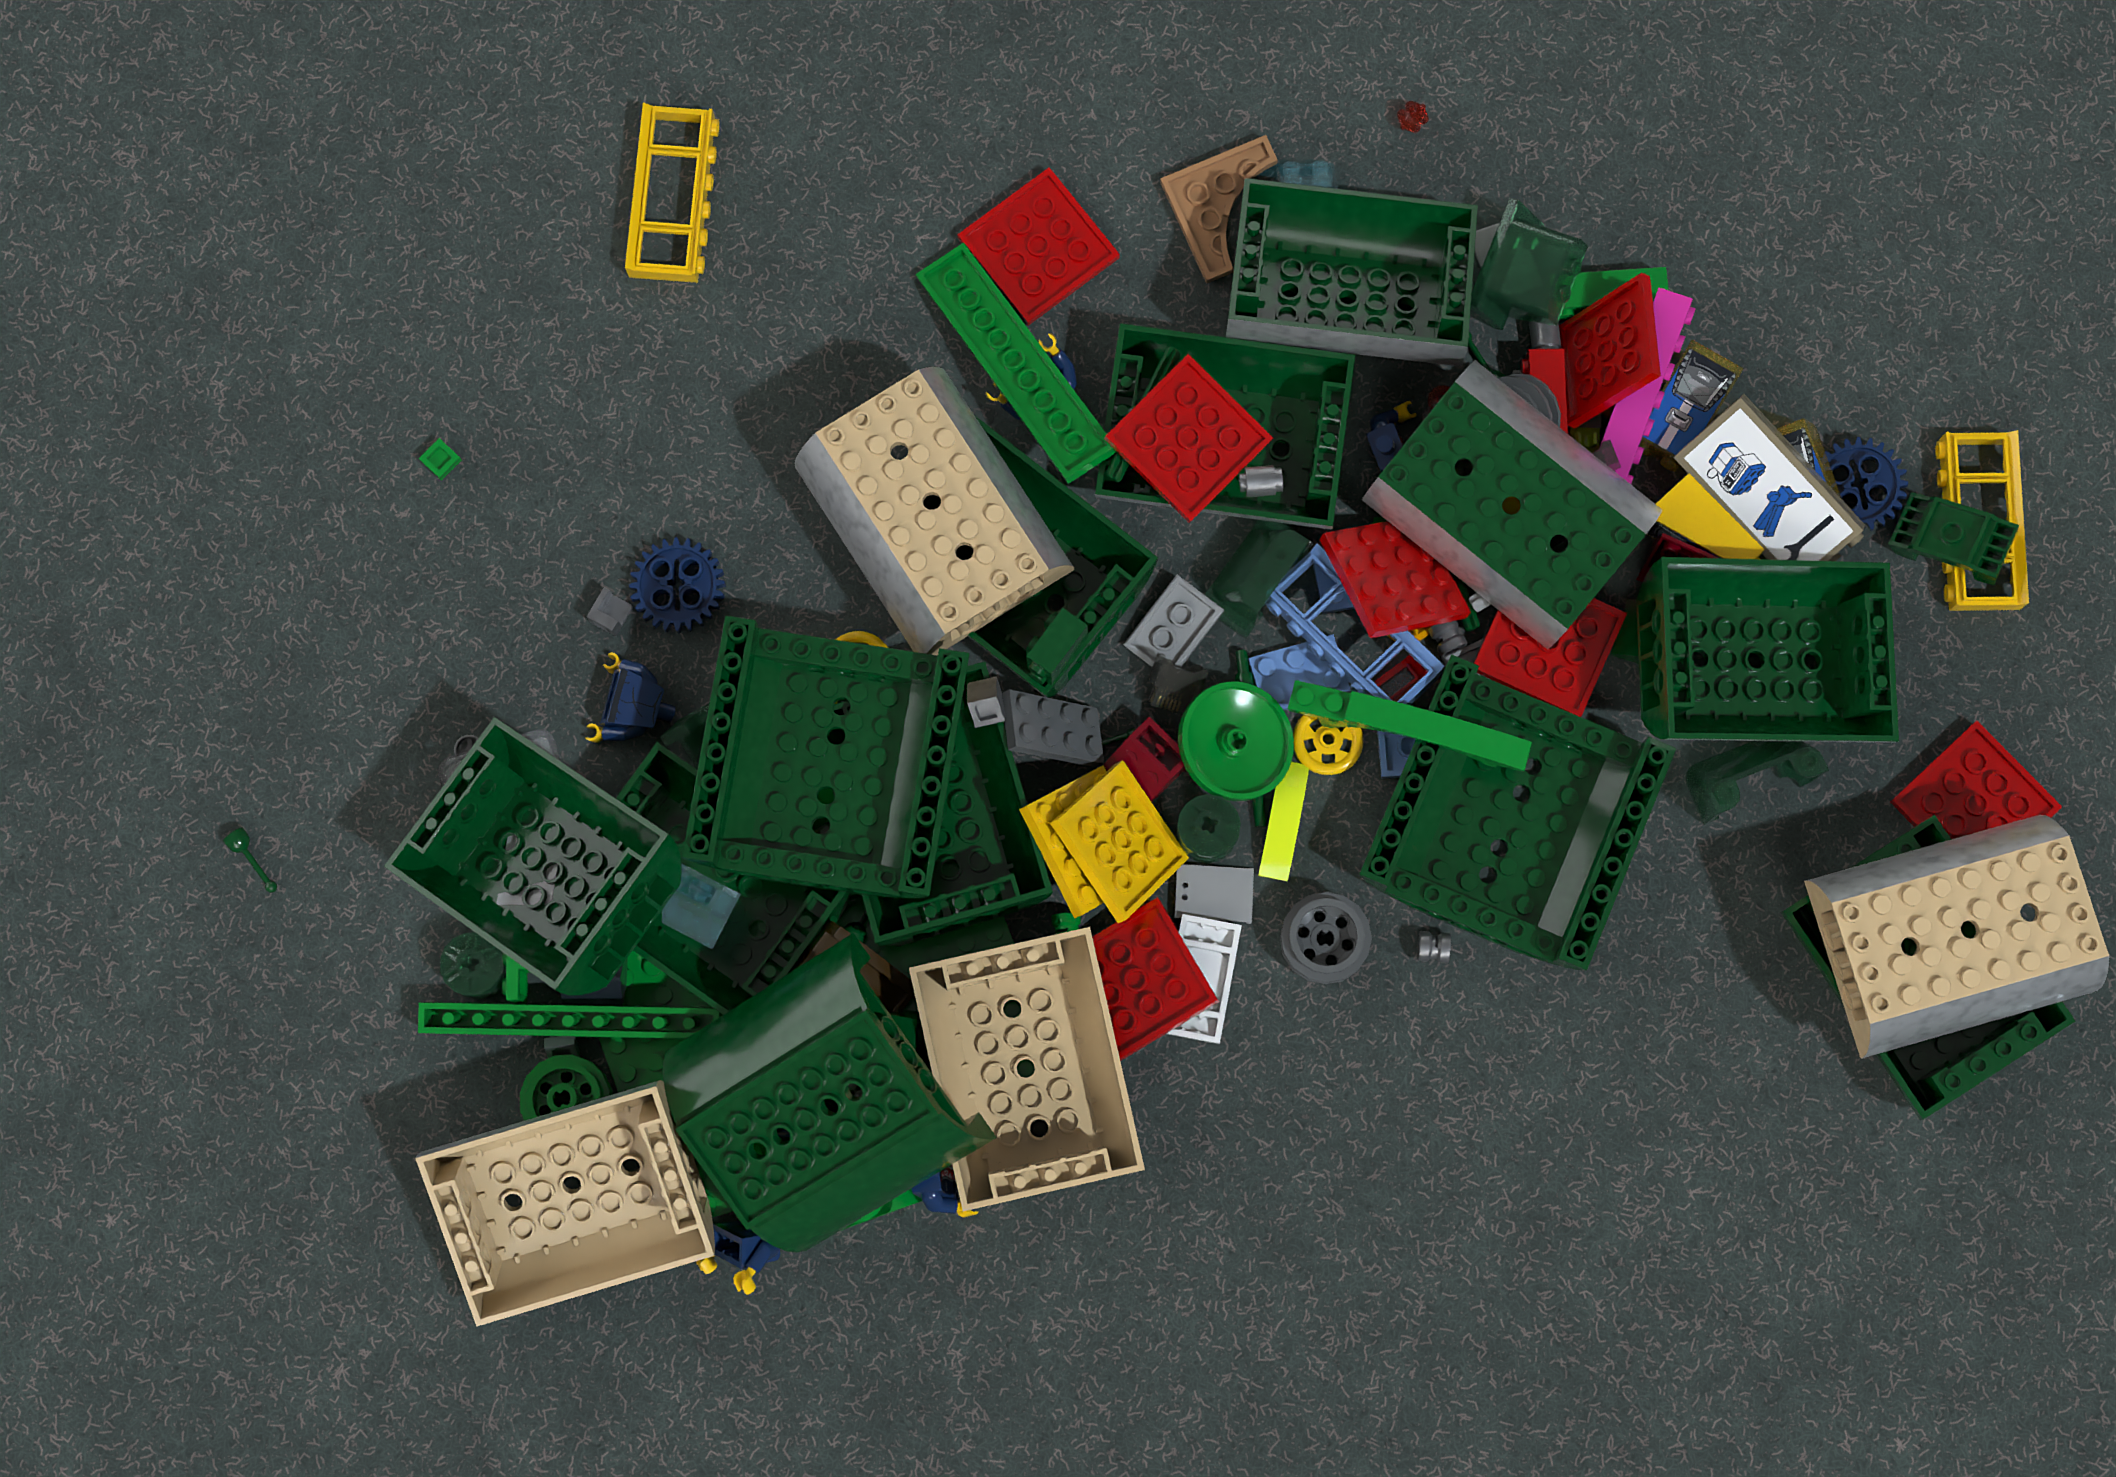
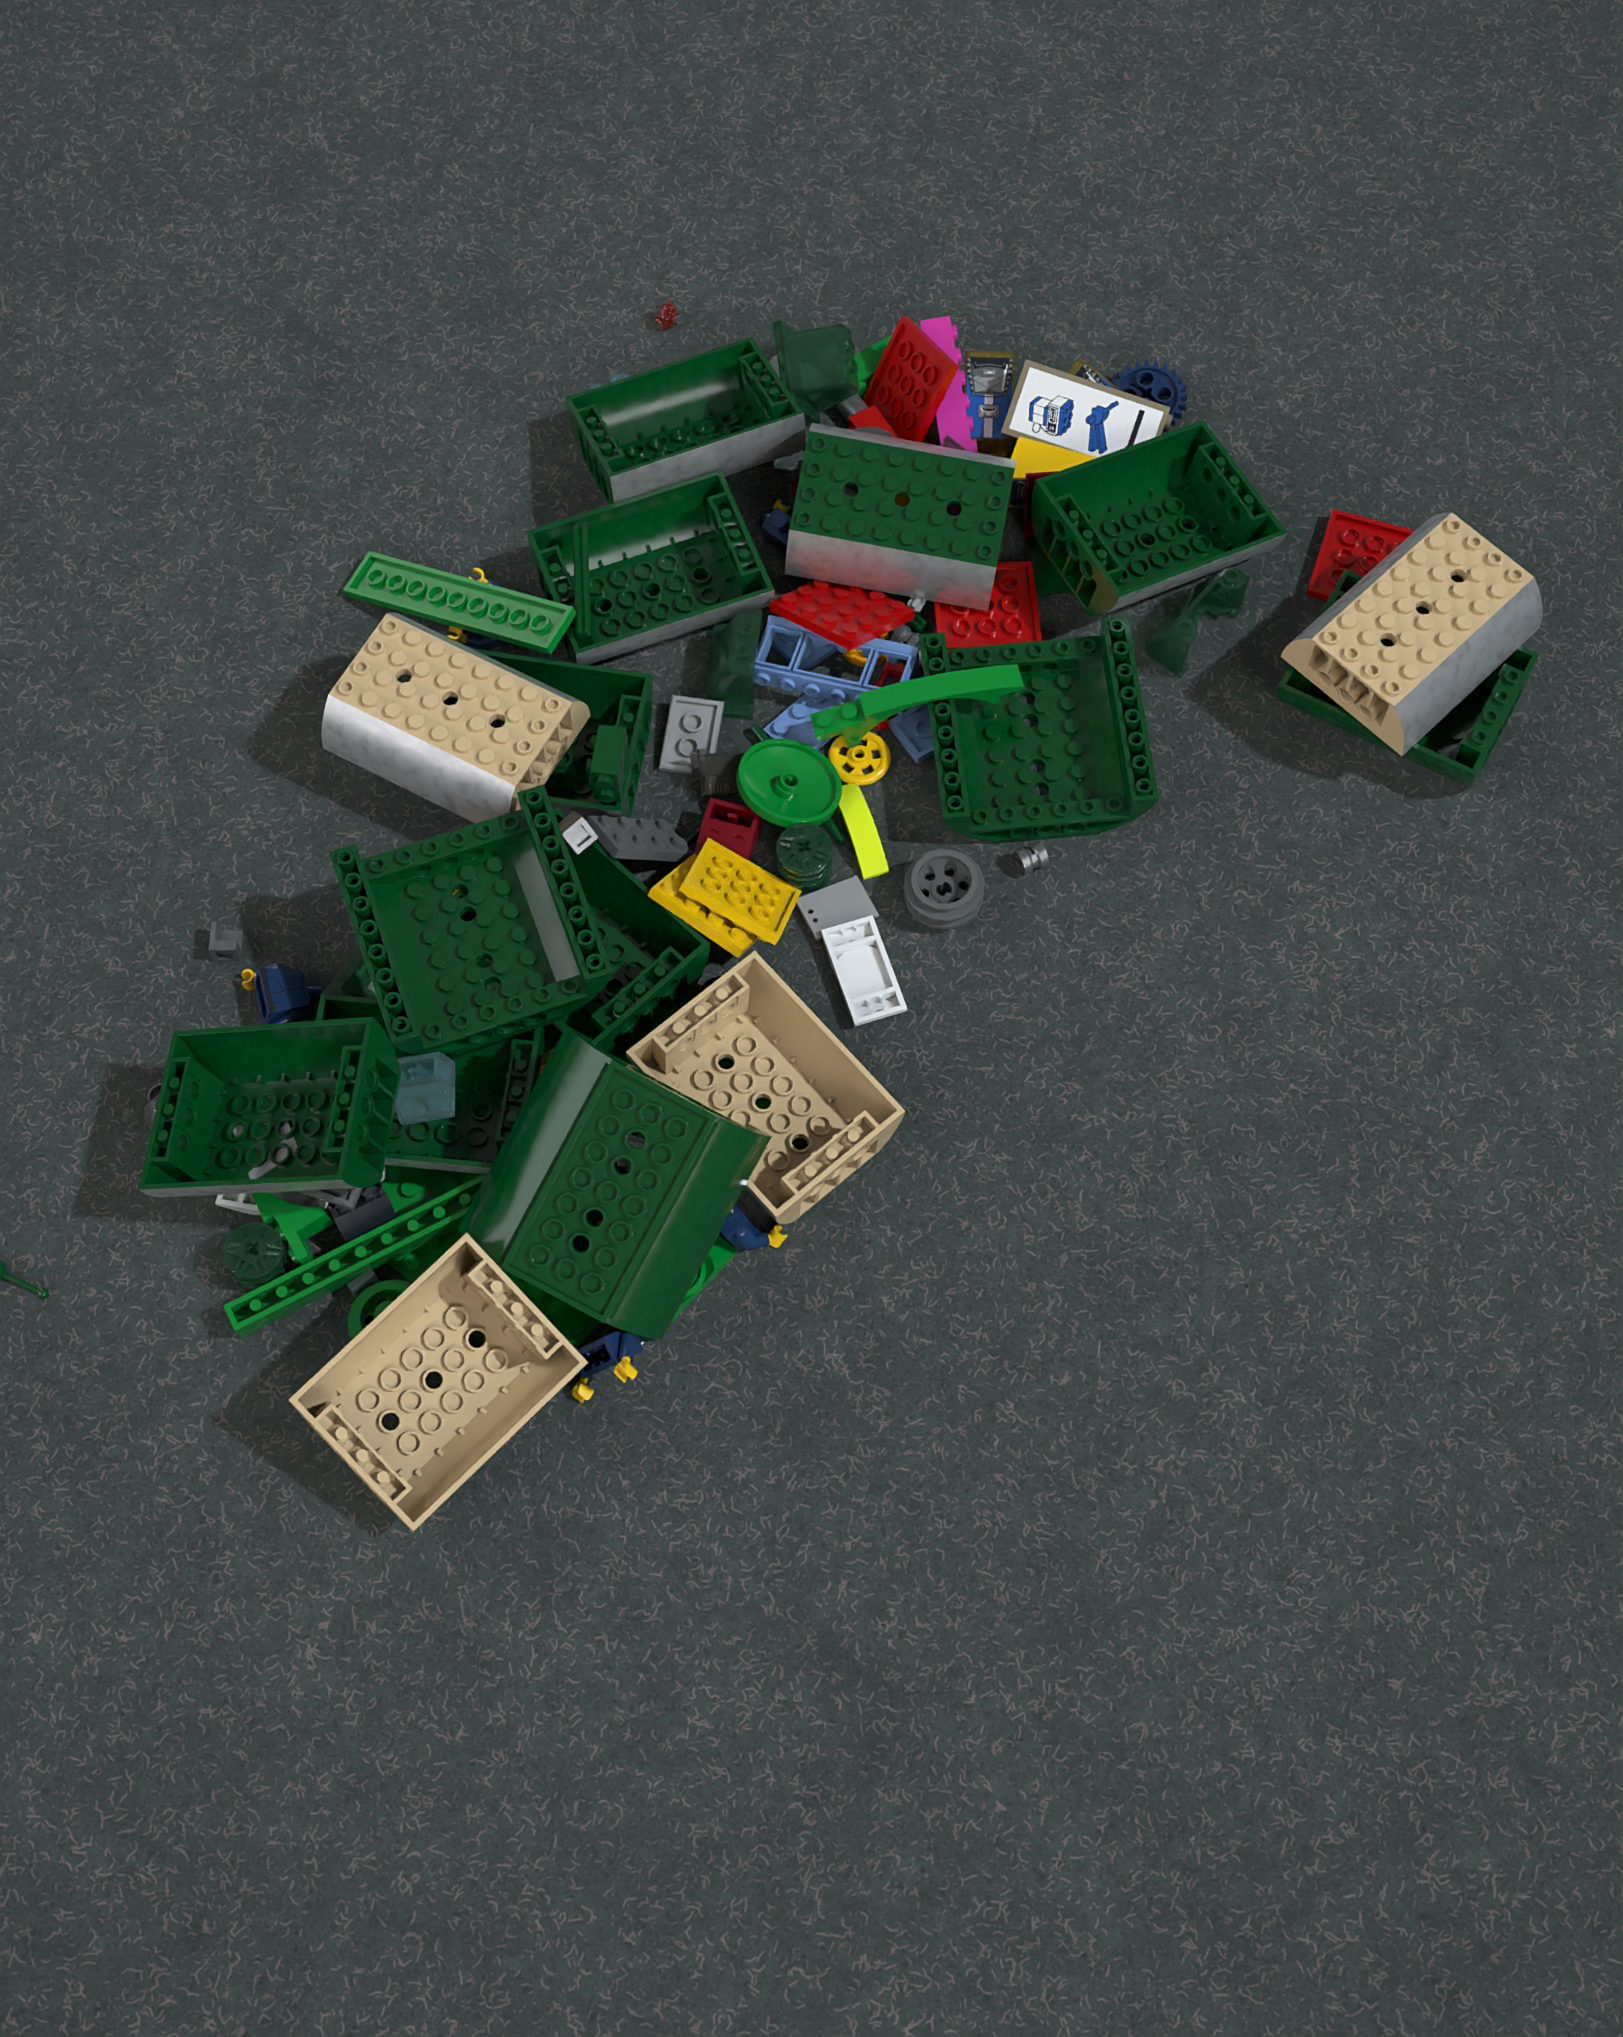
camera: 30 degrees left, 15 degrees down
green plate [419,438,462,481] -> none
yellow window [625,102,719,283] -> none
dark blue gear [629,537,726,634] -> none
red plate [958,167,1120,326] -> none
red plate [1092,897,1220,1061] -> none
red plate [1104,354,1273,523] -> none
medium nougat plate [1160,135,1278,284] -> none
flat silver brick [1239,465,1283,497] -> none
dark green plate [1888,492,2019,585] -> none
yellow window [1935,430,2029,611] -> none

